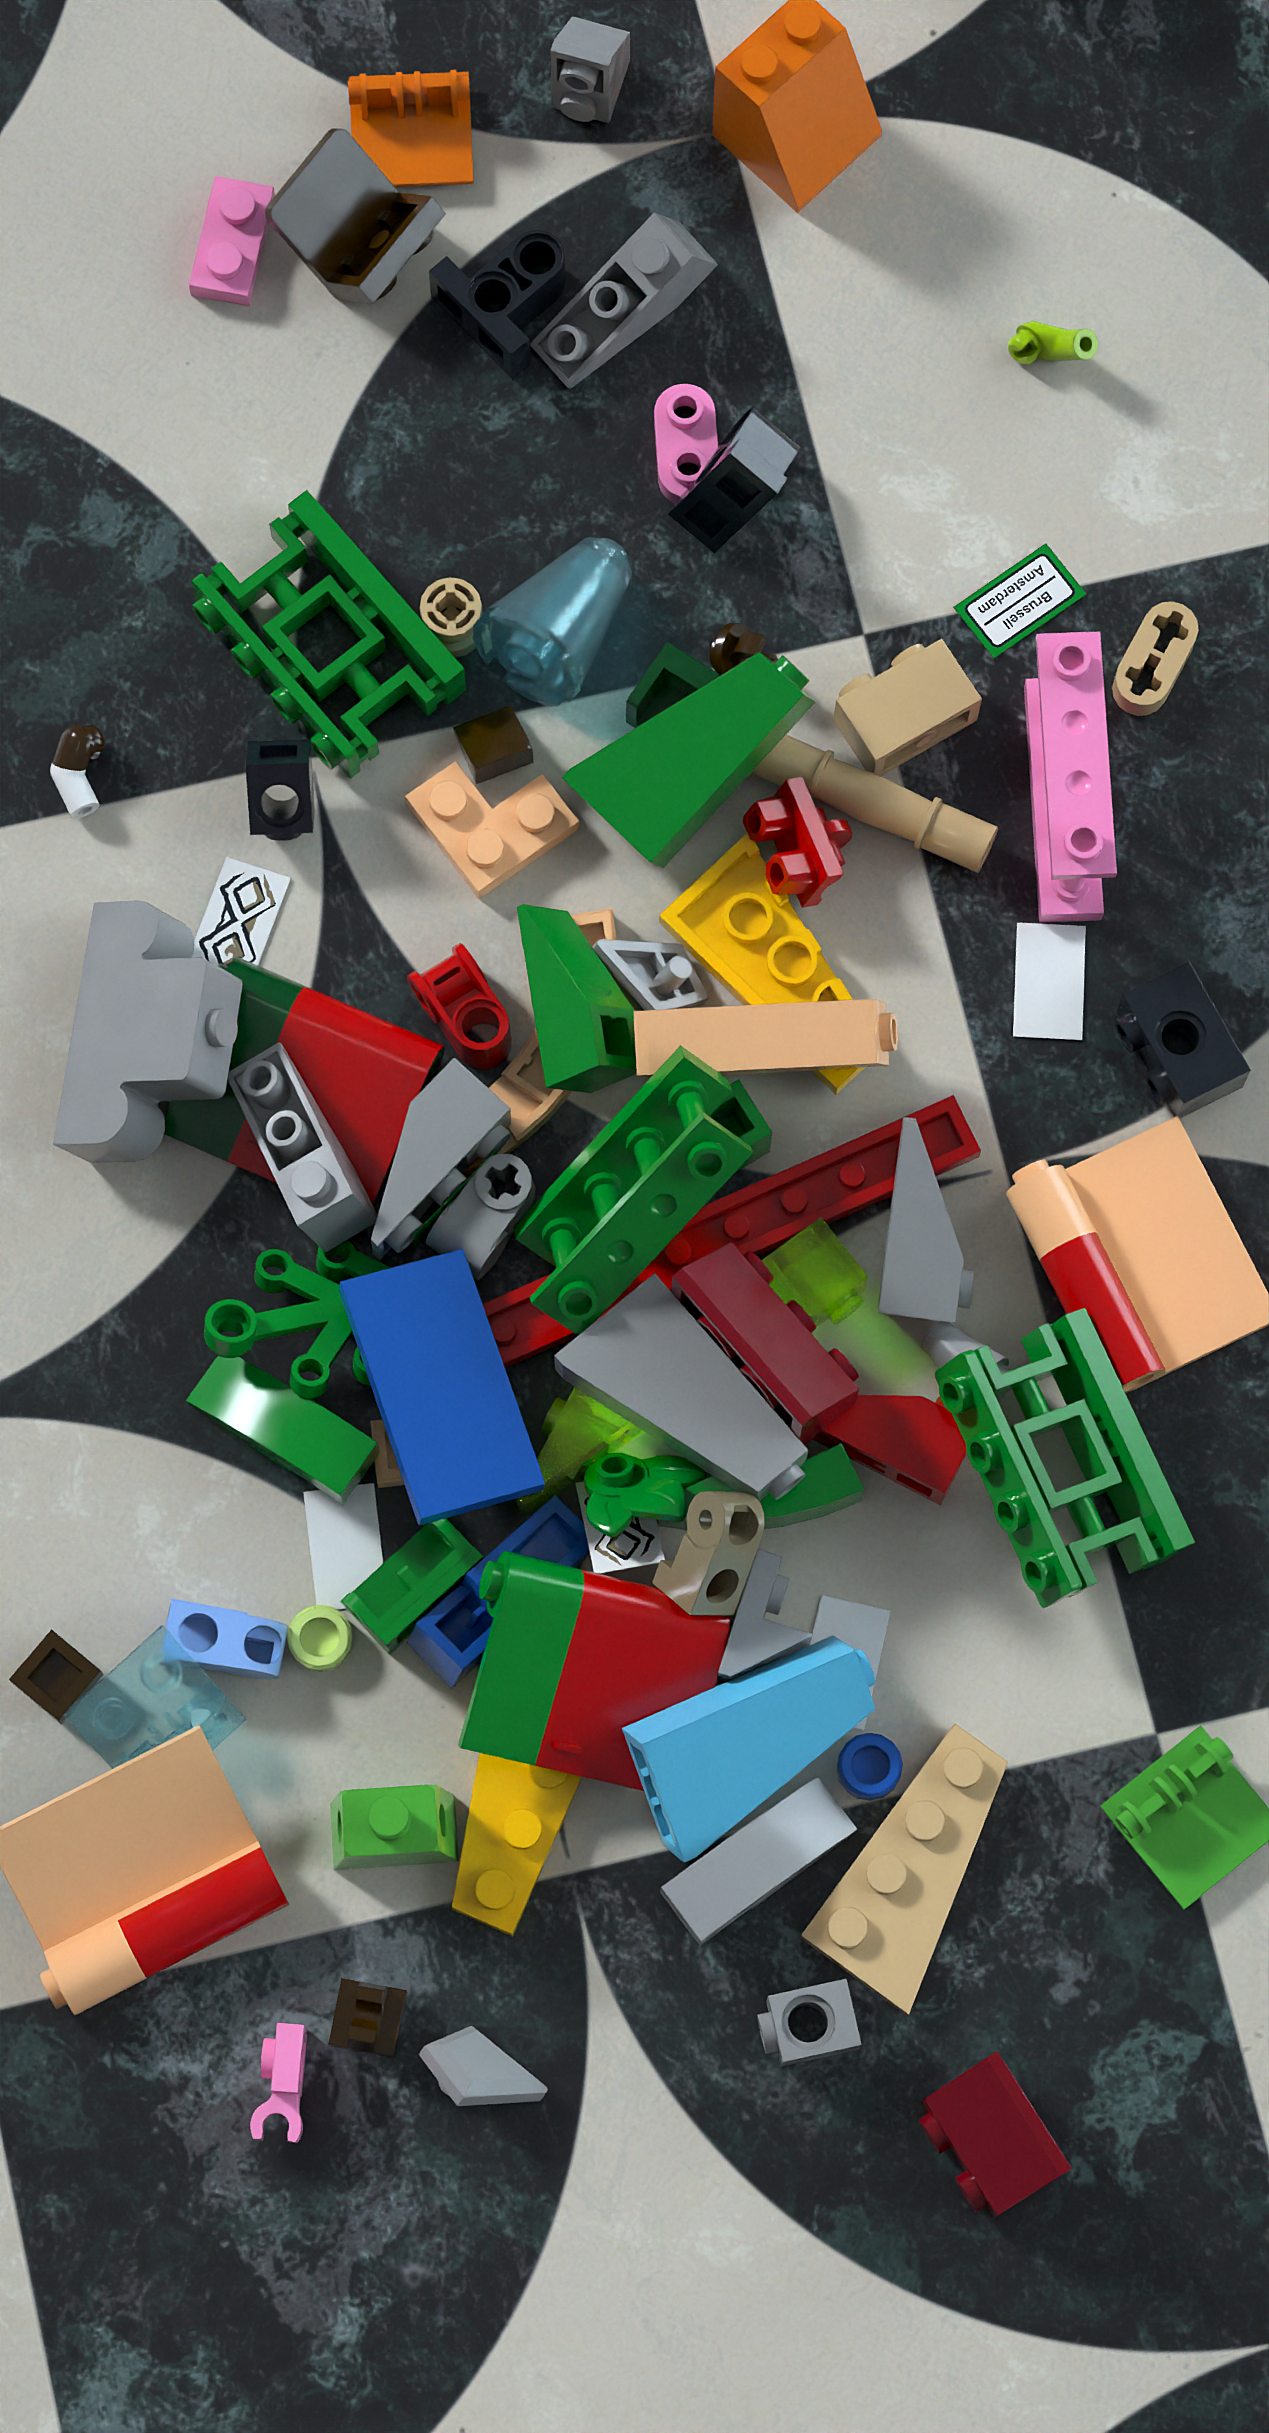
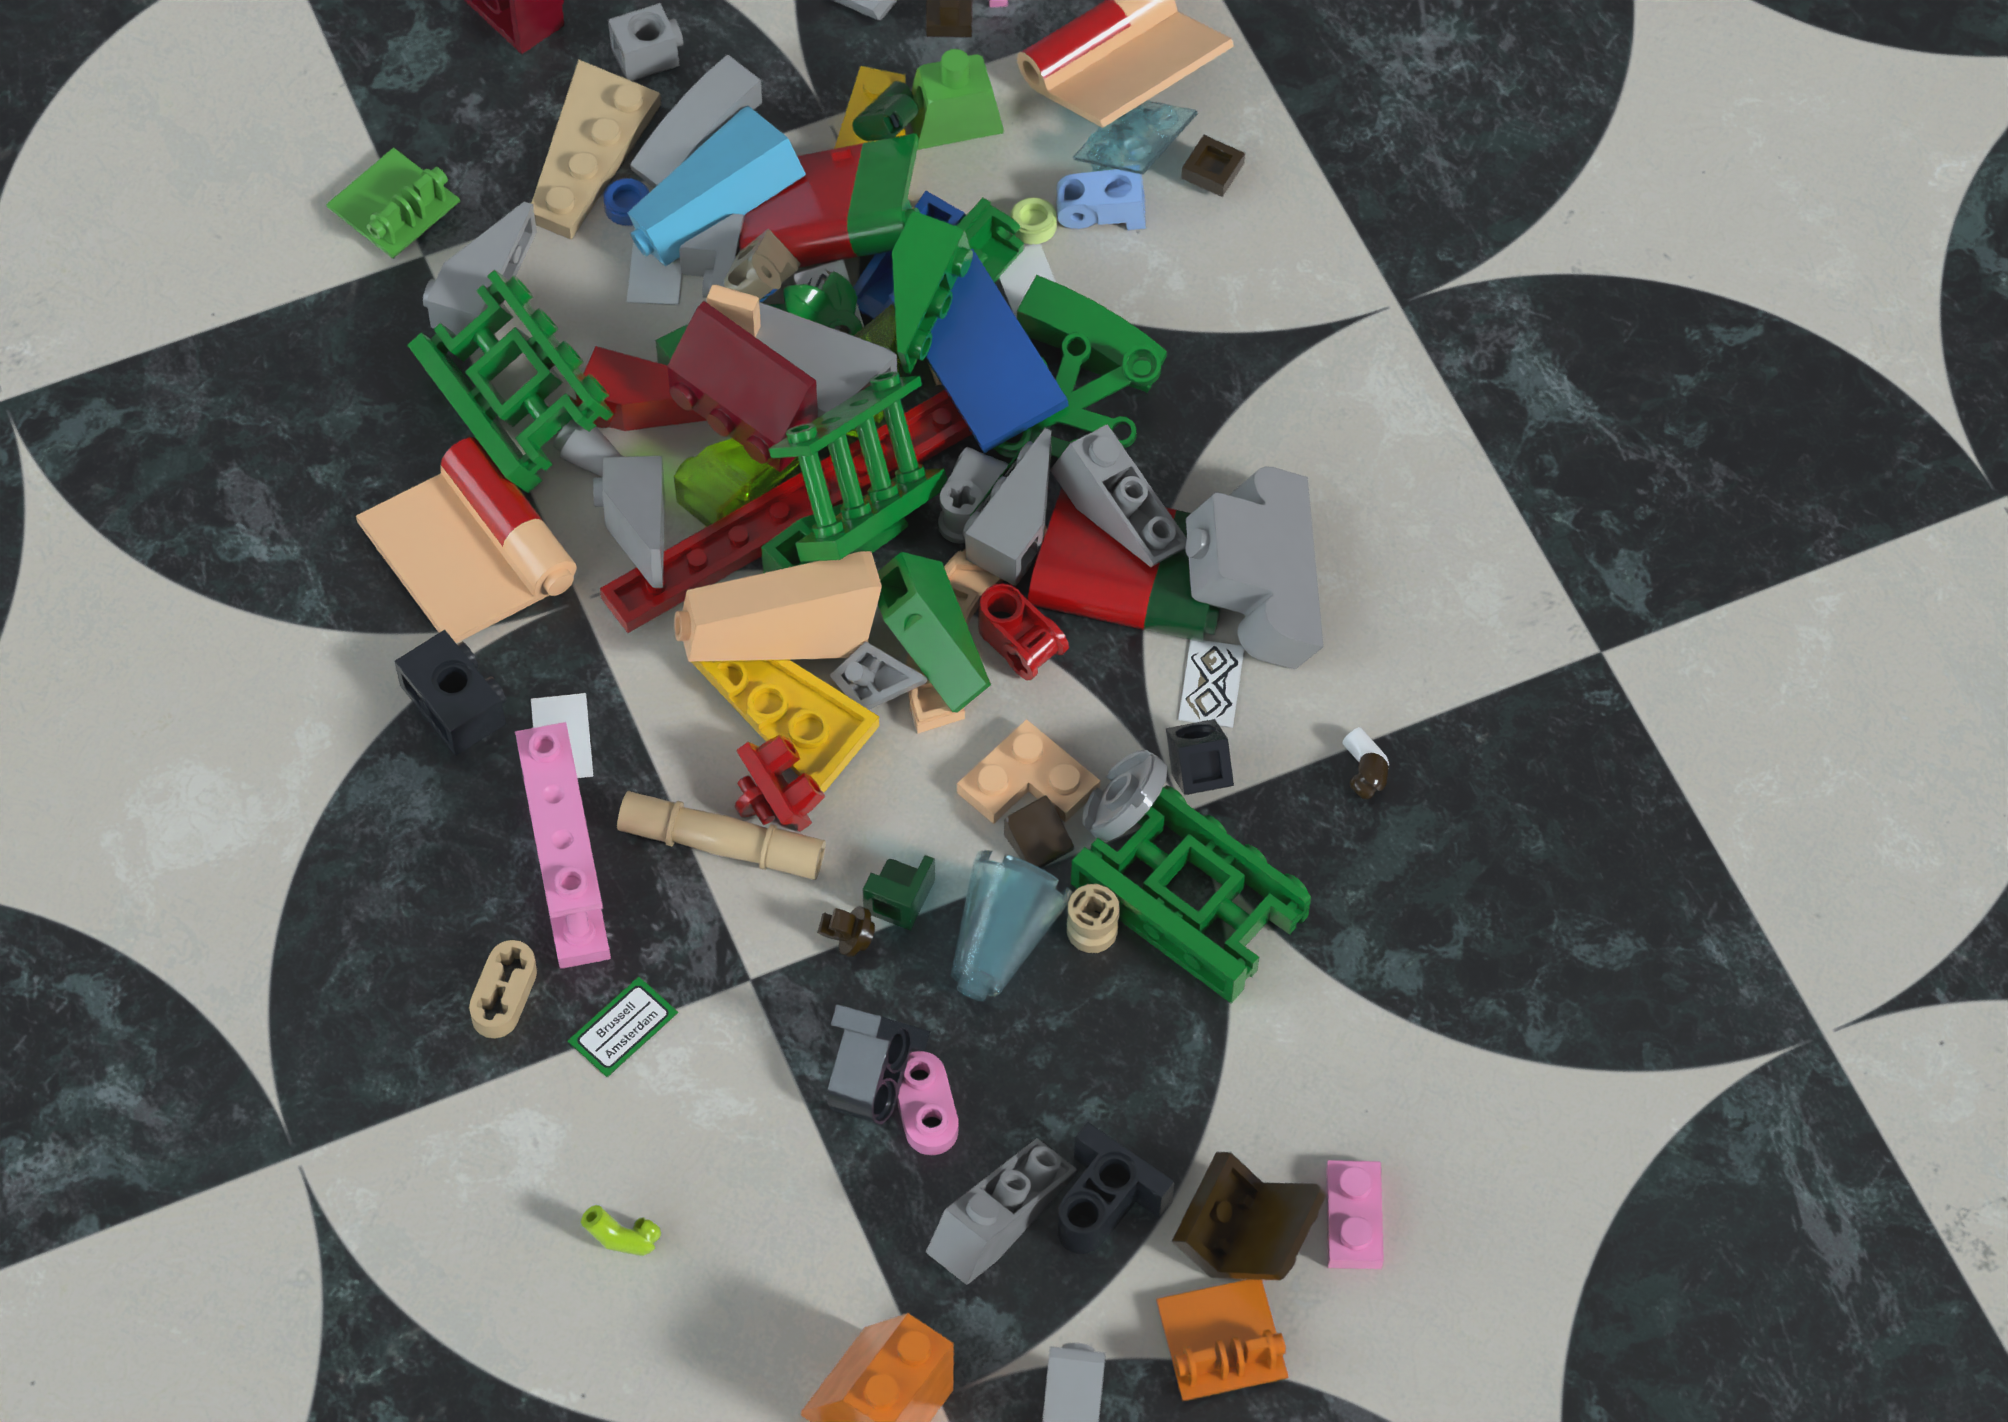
camera: 170 degrees right, 15 degrees down
green slope [562,652,816,868] -> none
tan brick [833,639,982,776] -> none
none -> light grey slope [423,202,537,335]
none -> light nougat tile [707,285,761,337]
none -> dark green piece [852,81,918,141]
none -> green slope [892,210,973,374]
none -> light grey tile [1082,750,1167,841]

